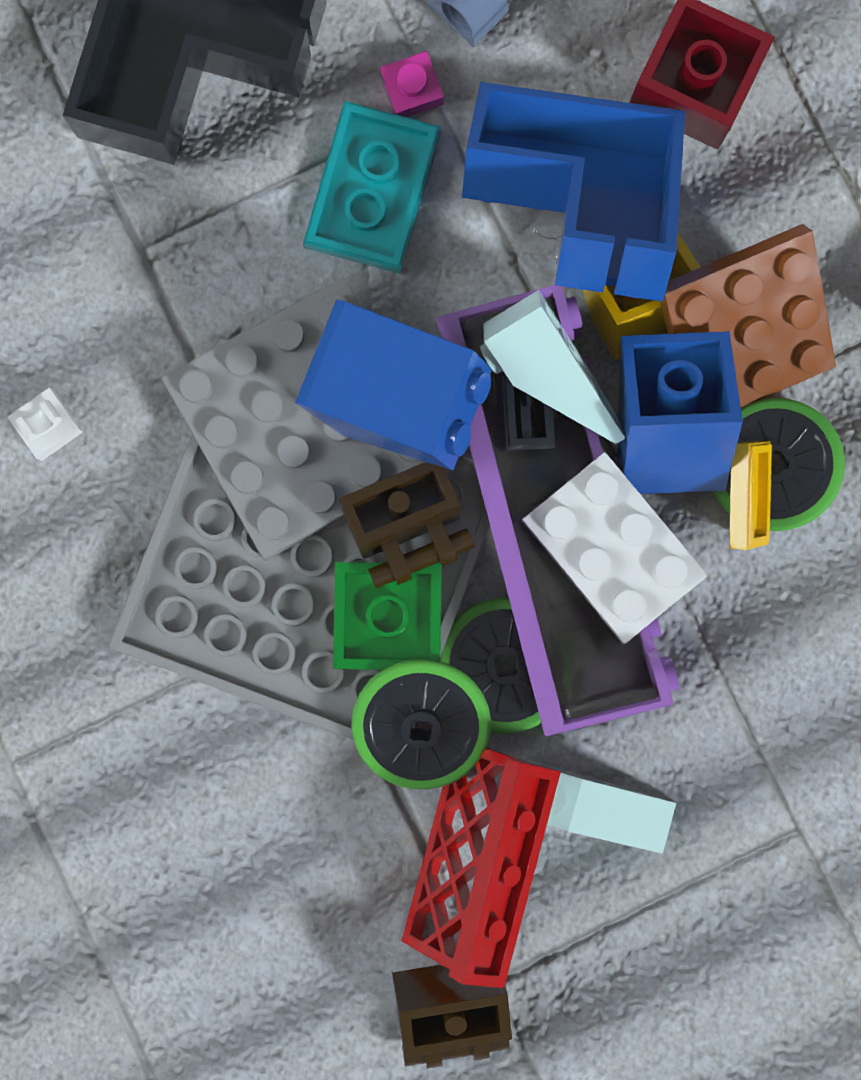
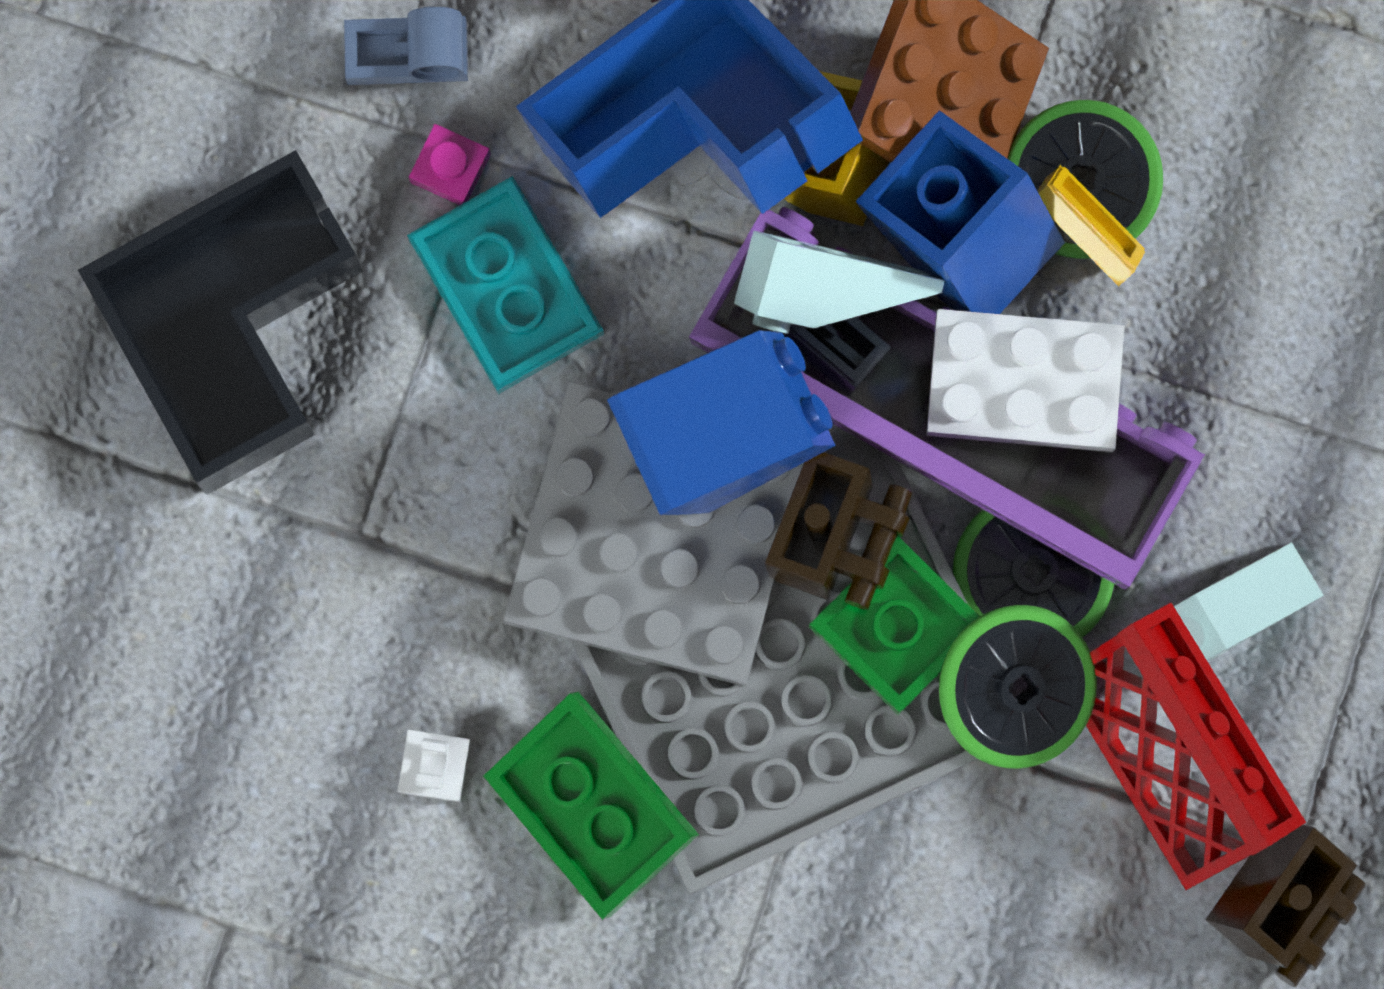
camera: 40 degrees left, 5 degrees down
none -> green plate [483,692,699,920]

